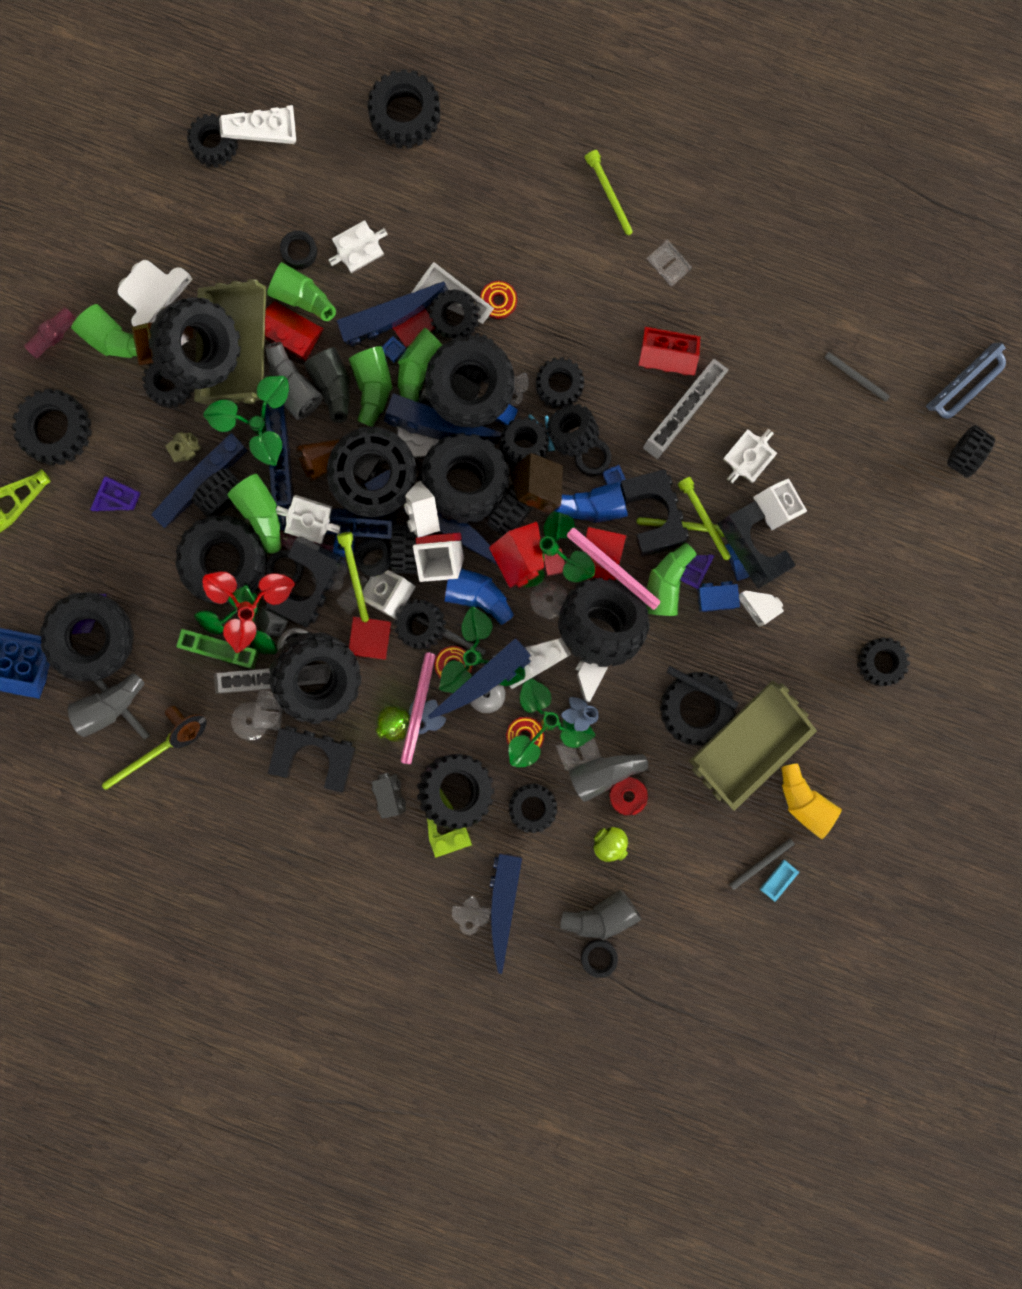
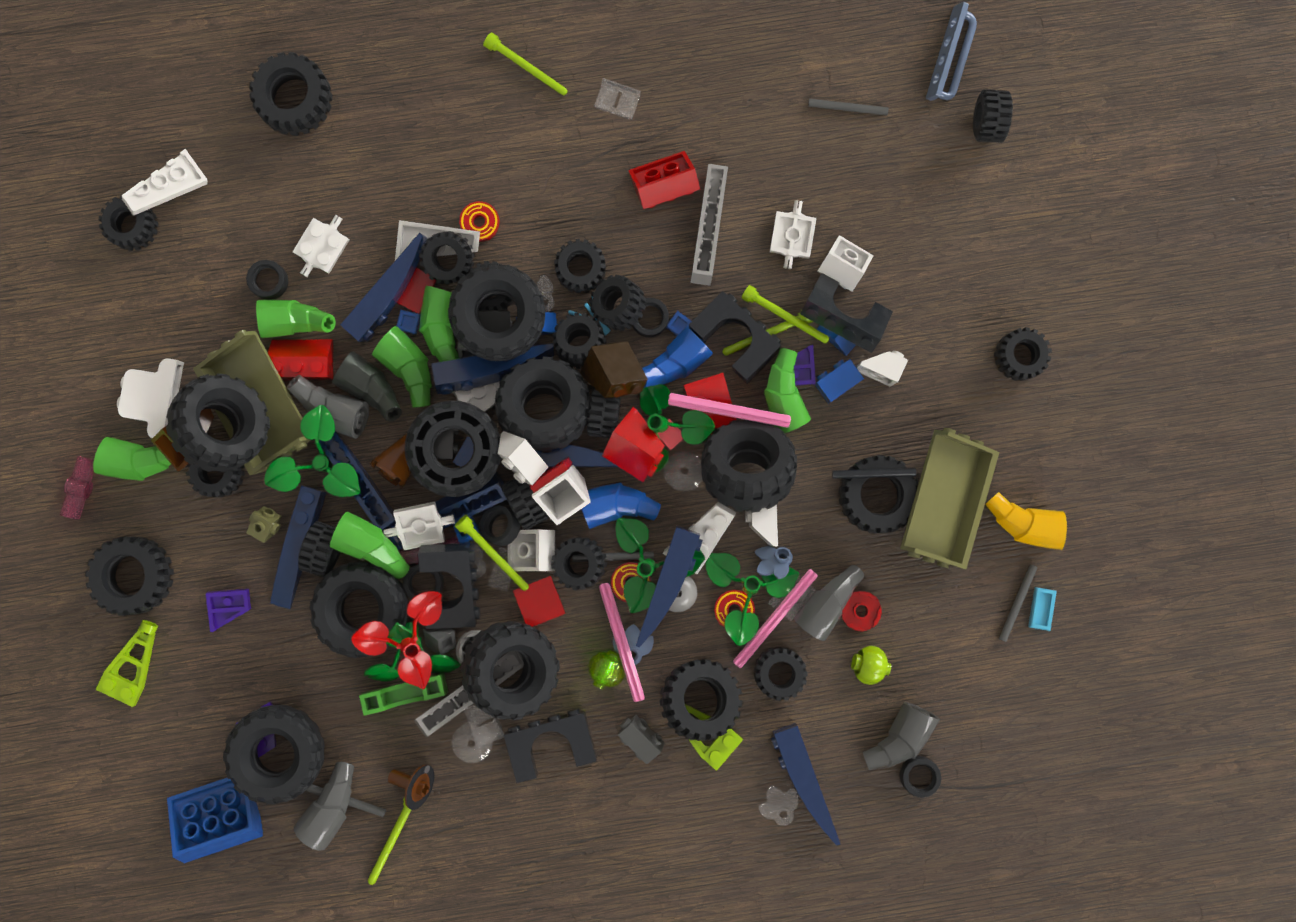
camera: 30 degrees left, 0 degrees up
none -> bright pink axle [733,569,818,668]

